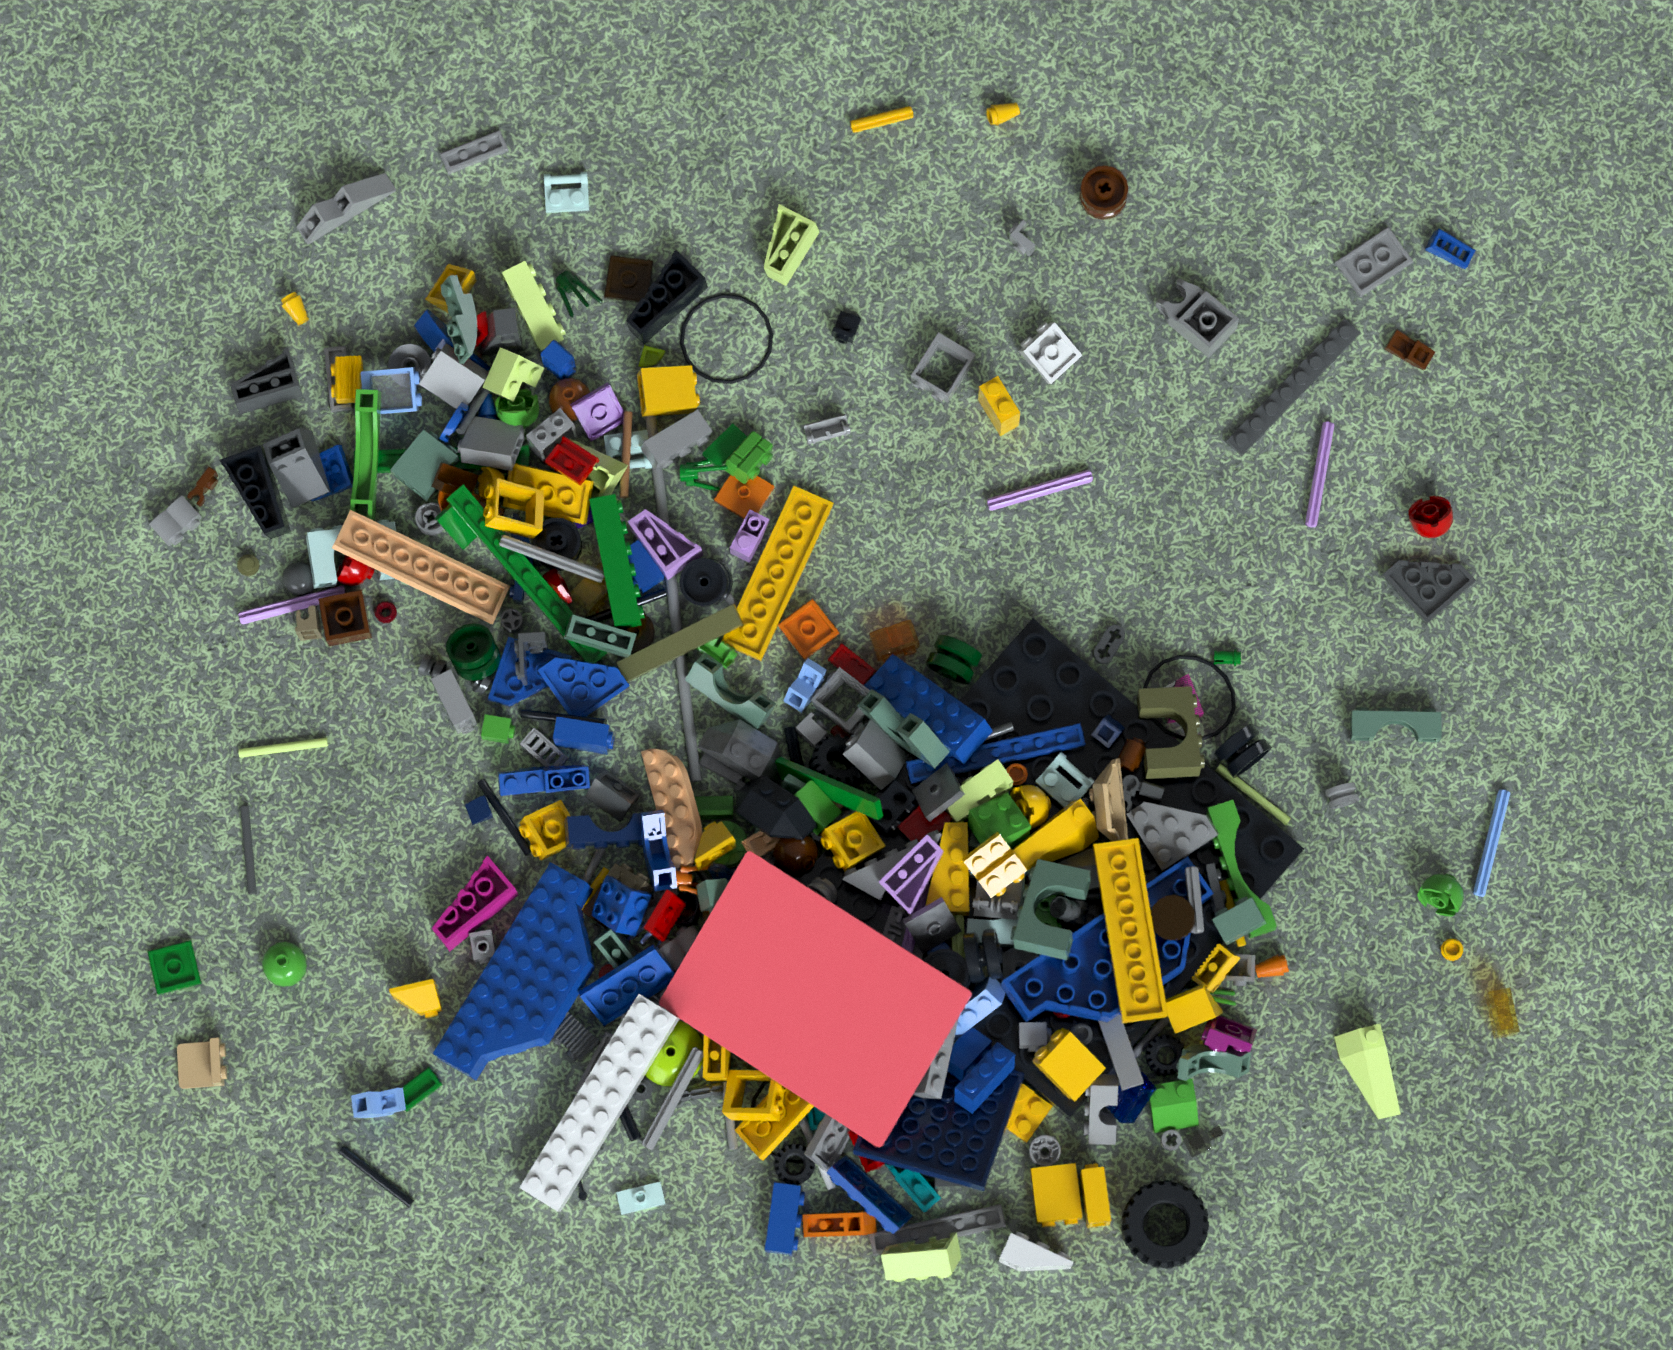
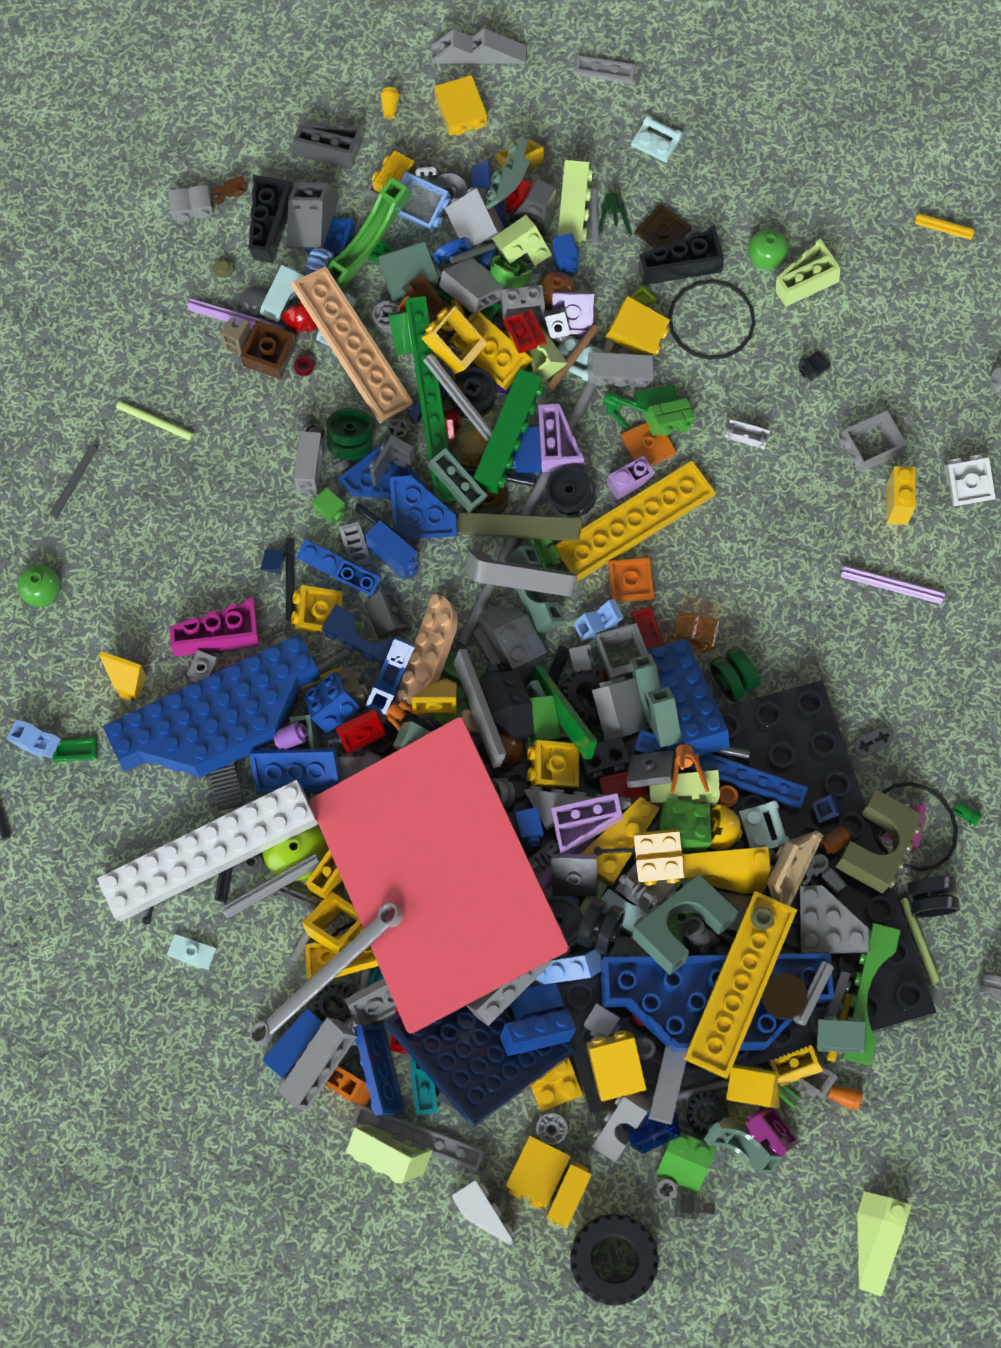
camera: 30 degrees right, 5 degrees down
none -> light grey piece [250,903,403,1046]
none -> medium lavender brick [273,722,308,750]
none -> light grey brick [279,1017,357,1110]
none -> light blue gear [305,247,334,275]
none -> light grey tile [415,160,436,176]
none -> yellow brick [434,75,487,136]
none -> light grey tile [454,649,506,768]
none -> light grey beam [464,549,578,596]
none -> blue brick [515,807,543,849]
none -> brick [544,307,570,342]
none -> light grey bar [590,188,600,245]
none -> black hinge [594,846,636,856]
none -> orange plant [670,744,709,794]
none -> bright green cylinder [748,229,789,270]
none -> olive plate [750,907,774,930]

